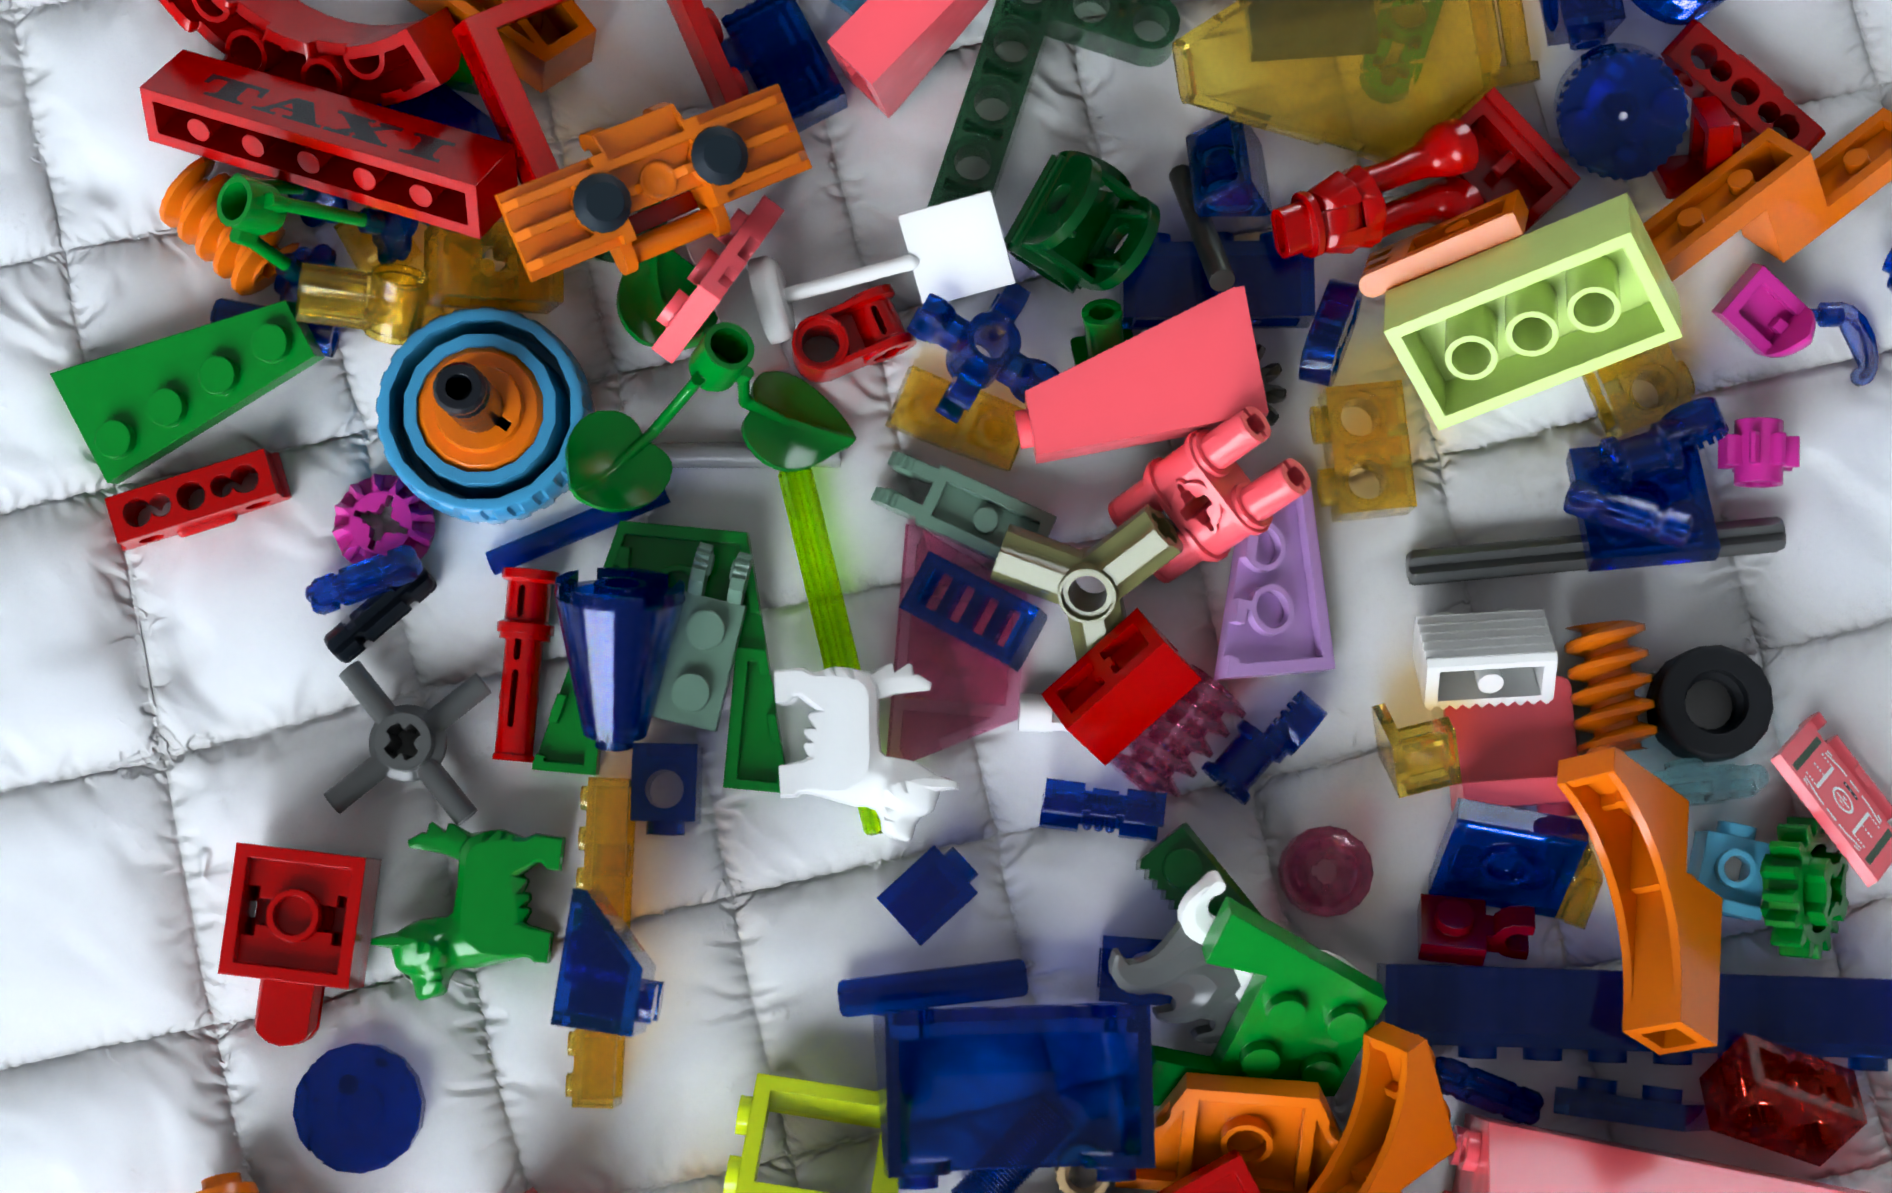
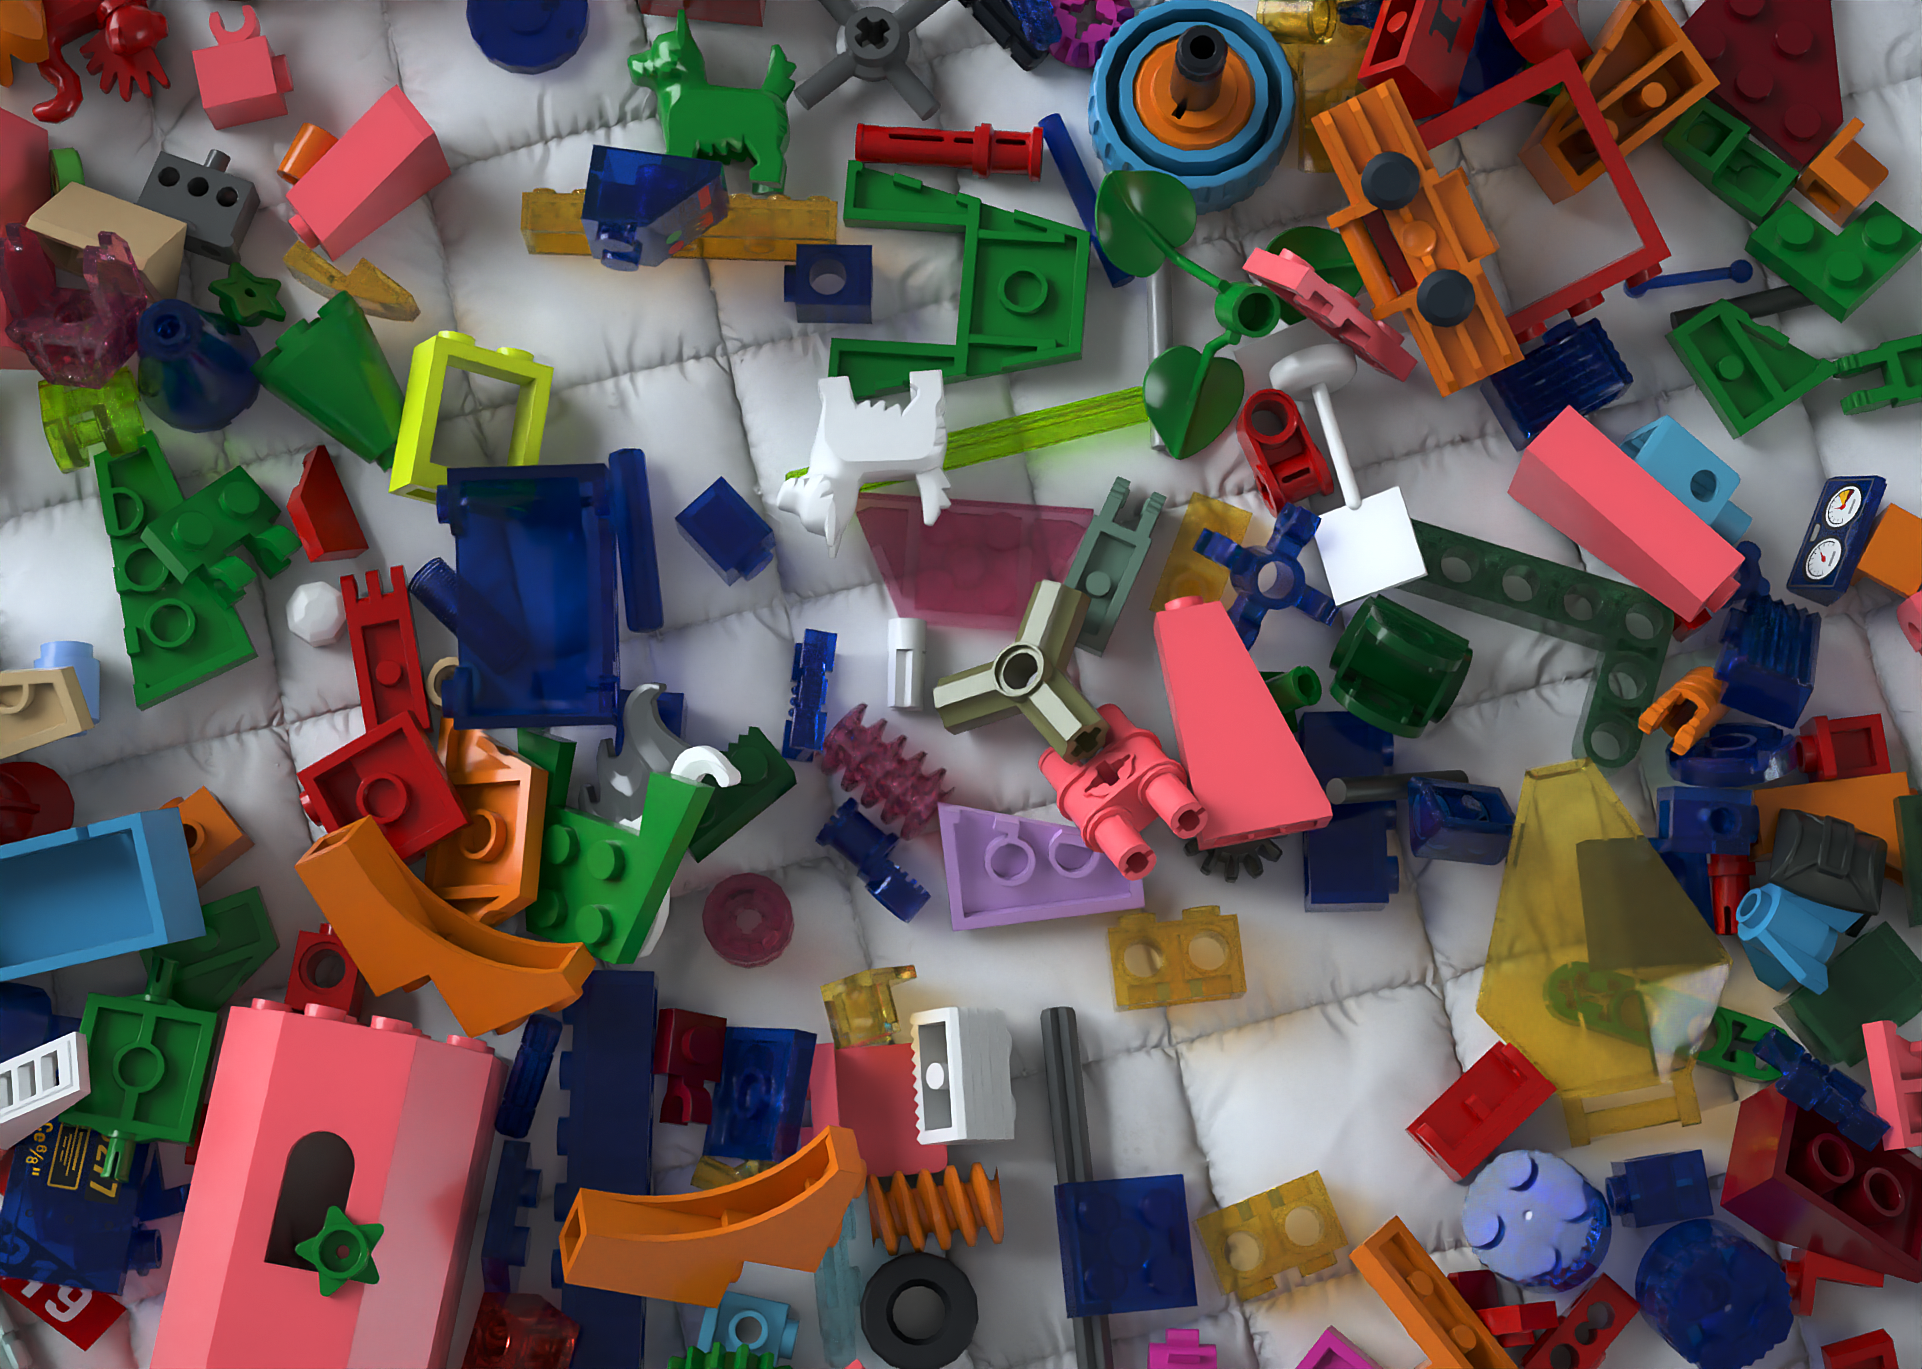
camera: 85 degrees right, 5 degrees down
clear blue cone [554,567,685,751] -> none
sand green hinge [652,542,753,732] -> none
clear blue slope [899,551,1048,672] -> none
red hinge [1041,608,1202,766] -> none
red piece [1271,118,1484,258] -> none
clear blue beam [1299,278,1363,388] -> none
orange hinge [1359,189,1529,298] -> none
yellowish green brick [1383,193,1683,430] -> none
clear blue axle [1563,480,1693,548] -> none
clear blue connector [1598,397,1729,494] -> none

